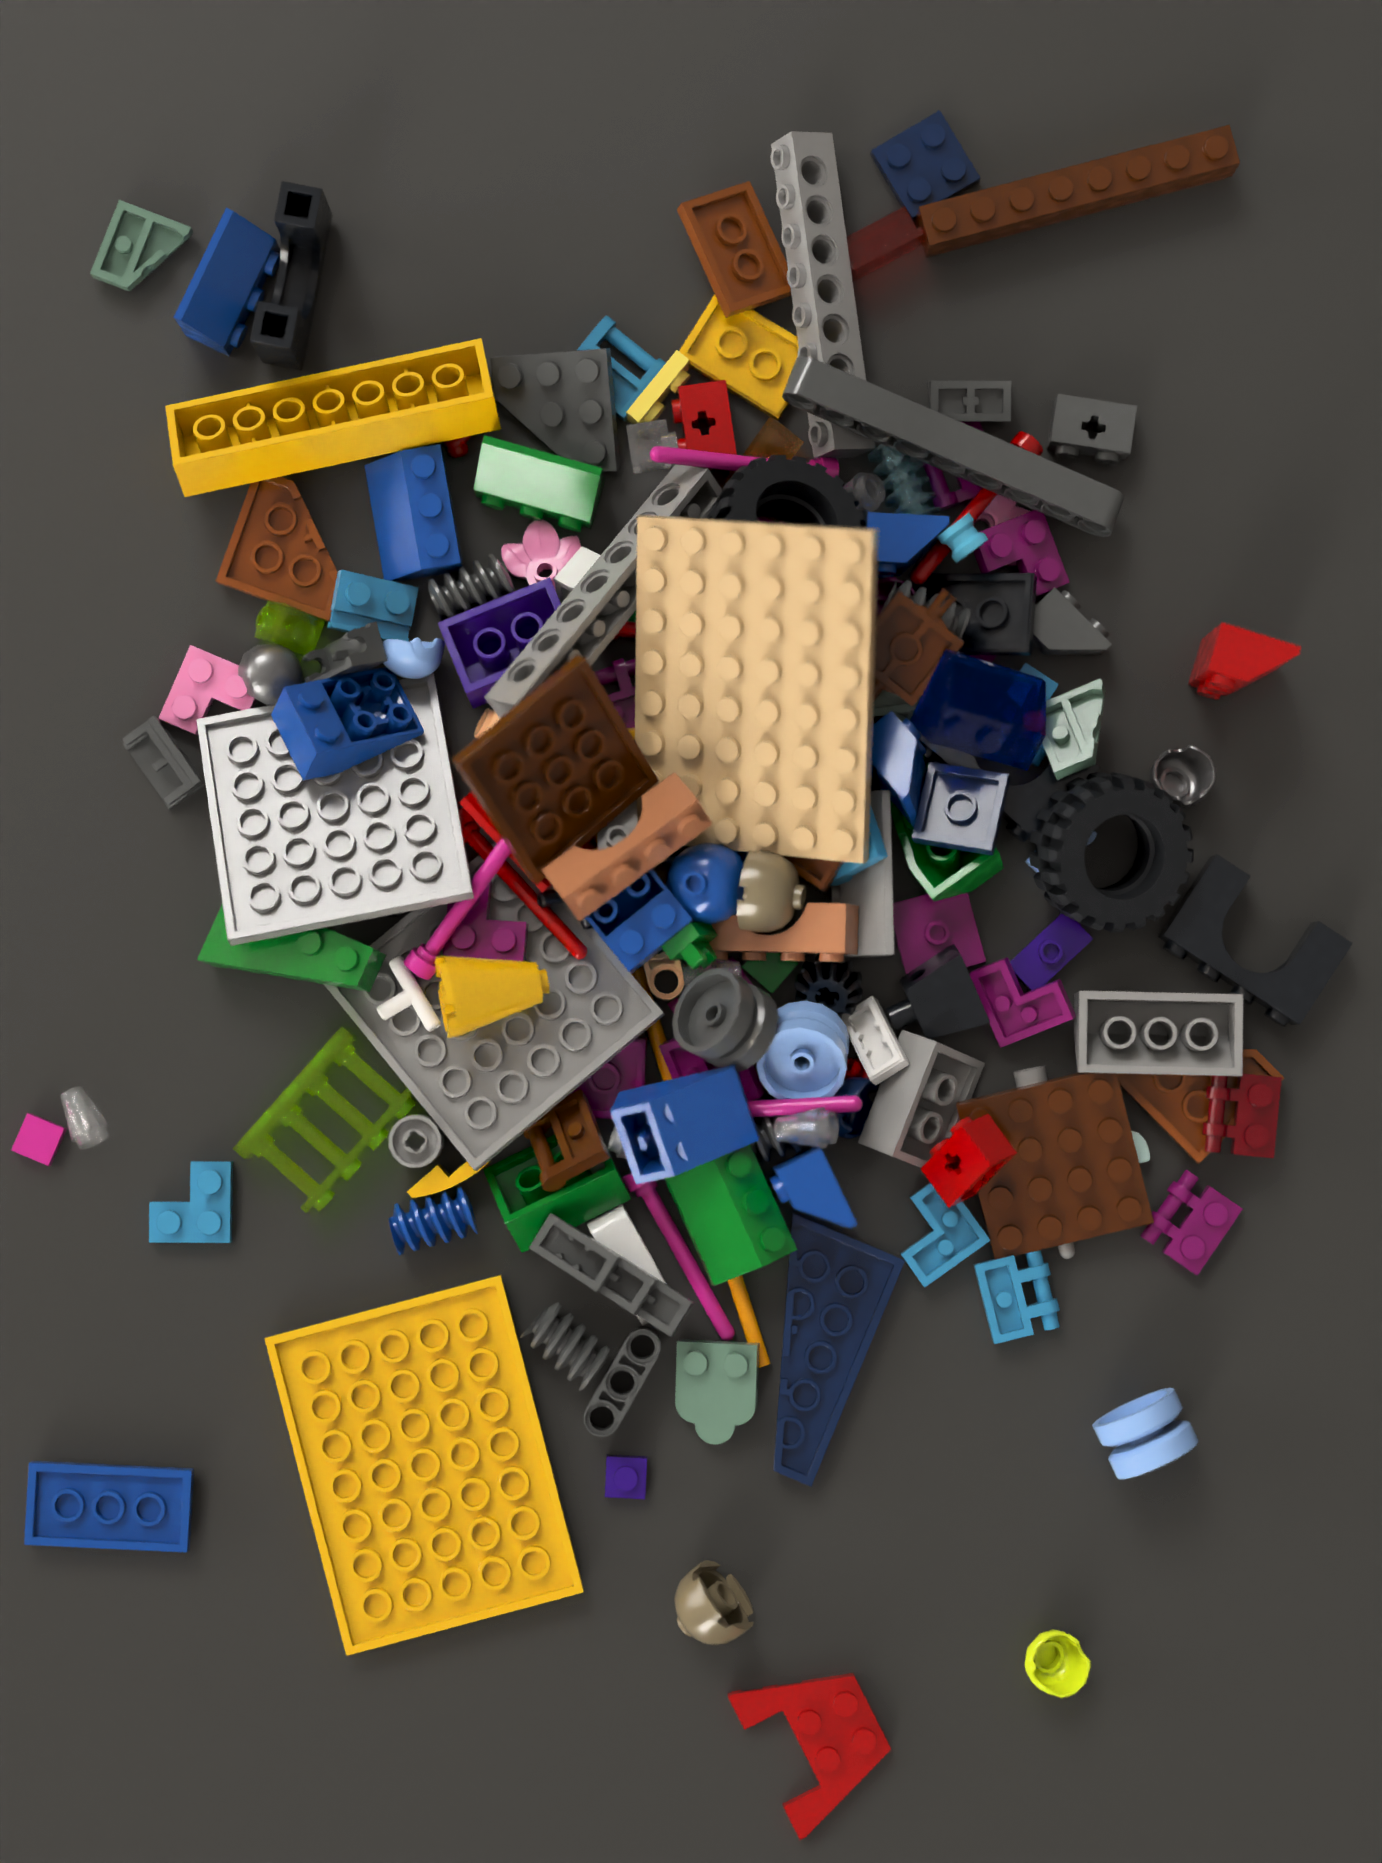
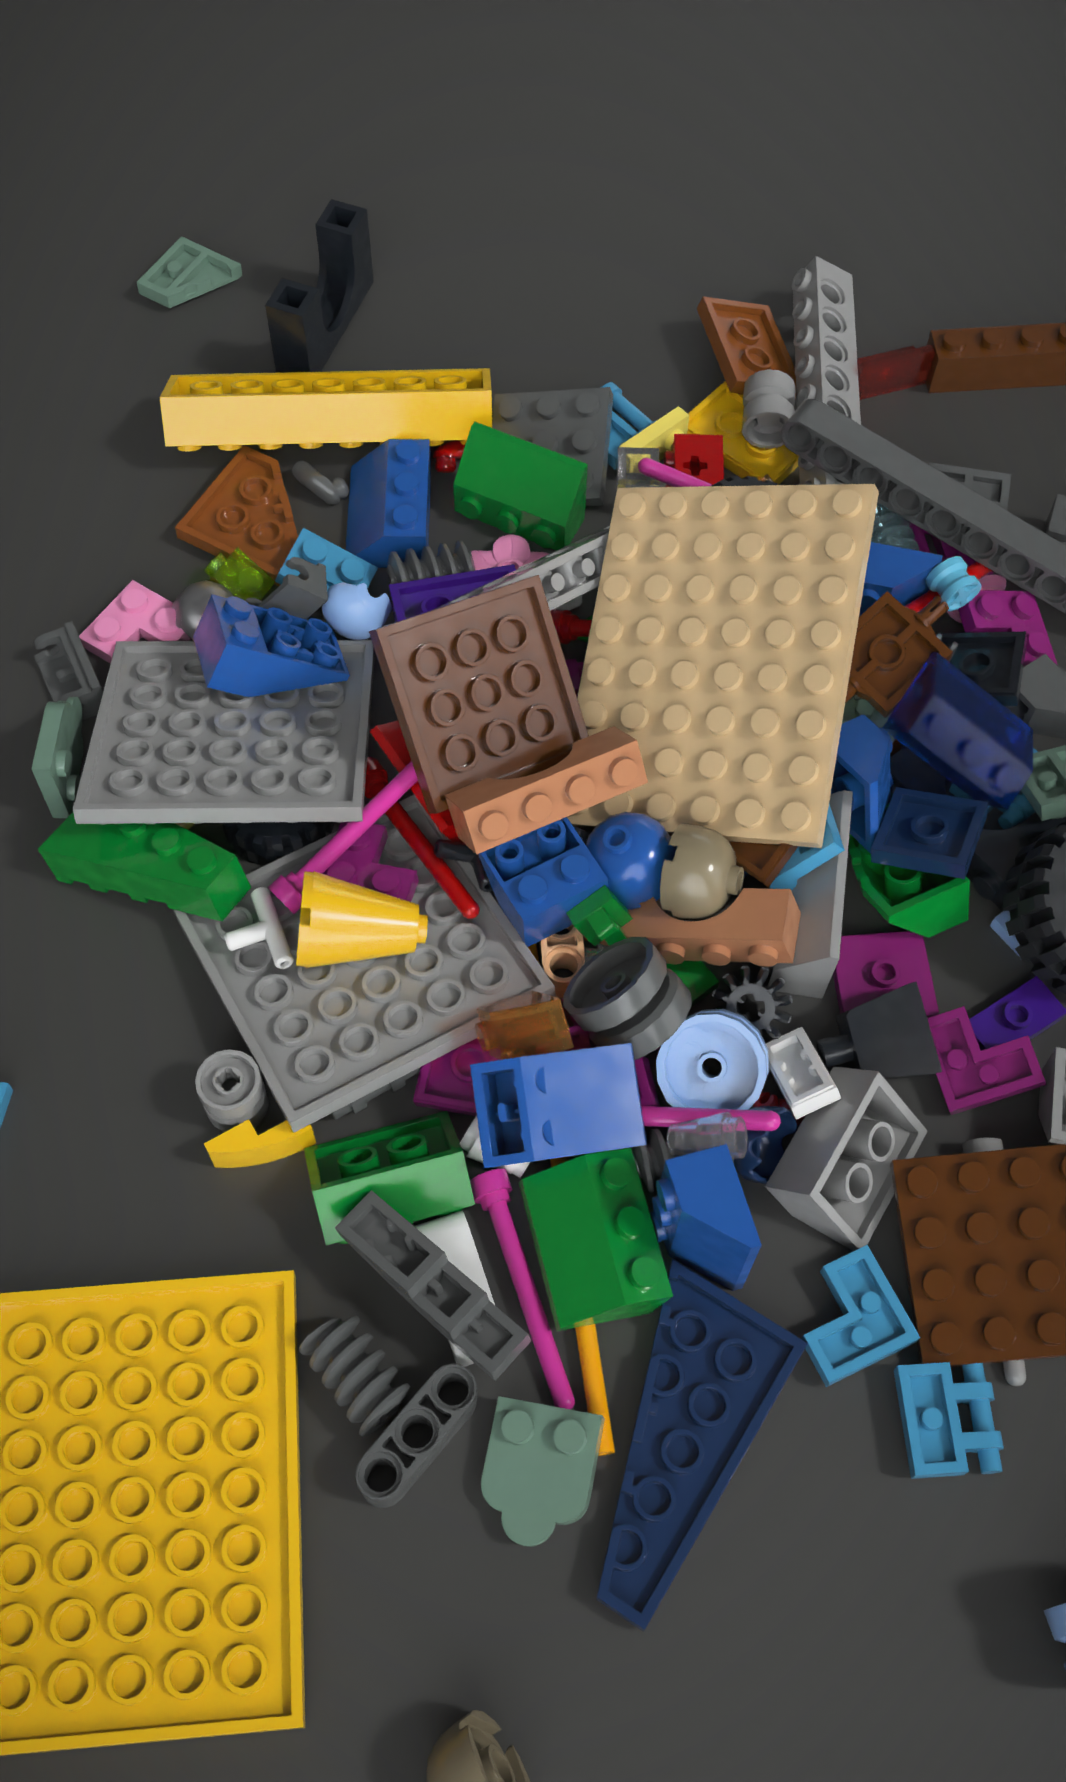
camera: 15 degrees right, 25 degrees down
blue slope [174,208,280,356] -> none
clear neon green fence [233,1026,417,1213] -> none
blue piece [389,1186,479,1255] -> none
reddish brown plate [523,1089,610,1192] -> none
dark purple plate [605,1455,647,1499] -> none
dark blue plate [870,110,980,222] -> none
red brick [921,1114,1017,1208] -> none
none -> sand green plate [31,697,83,818]
none -> dark grey arm [292,460,349,505]
none -> clear orange slope [475,990,574,1060]
none -> light grey wheel [742,369,796,449]

